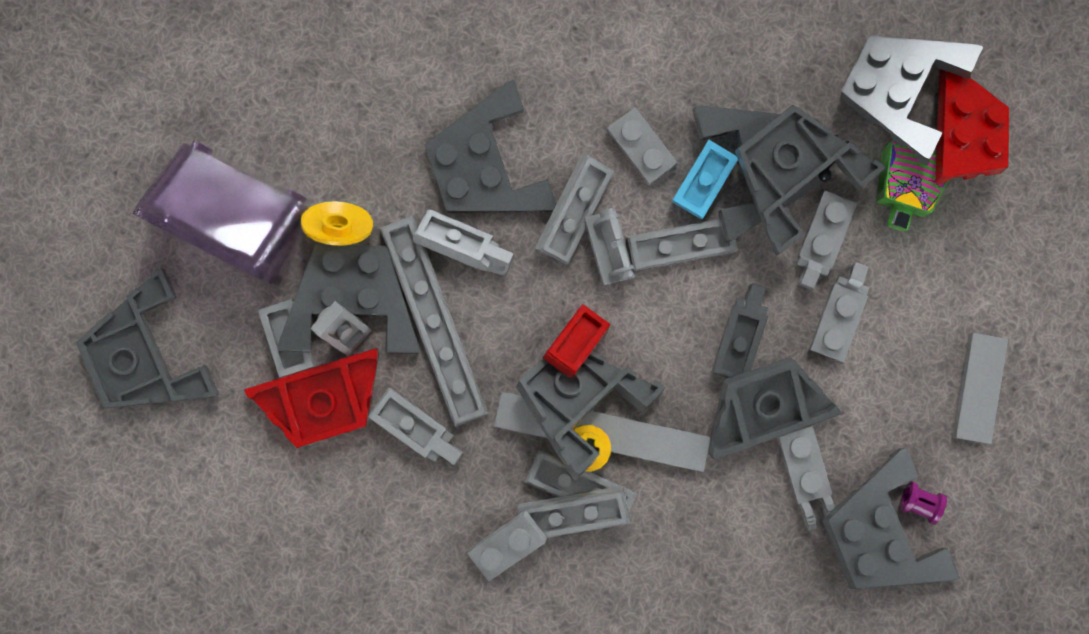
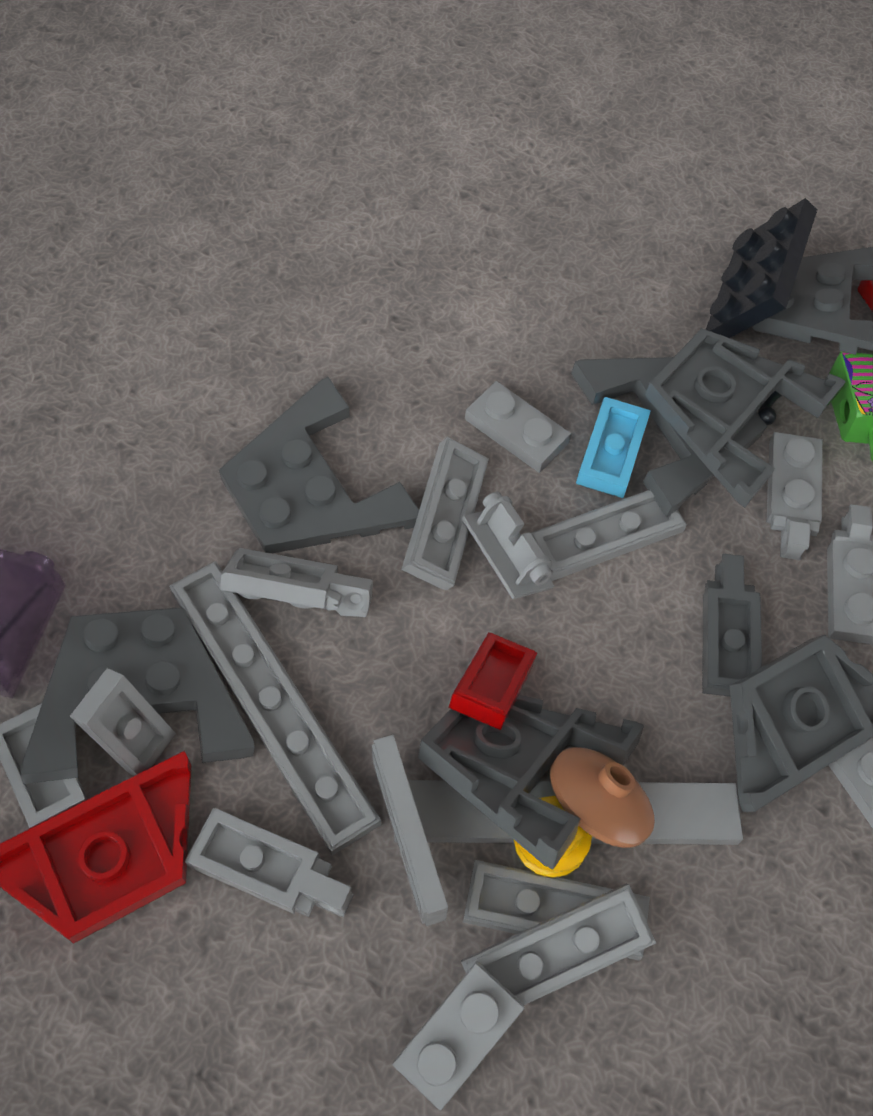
camera: 15 degrees left, 25 degrees down
yellow dish [301,201,373,246] -> none
none -> light grey tile [372,735,448,926]
none -> nougat dish [550,747,655,848]
none -> black plate [706,198,818,338]

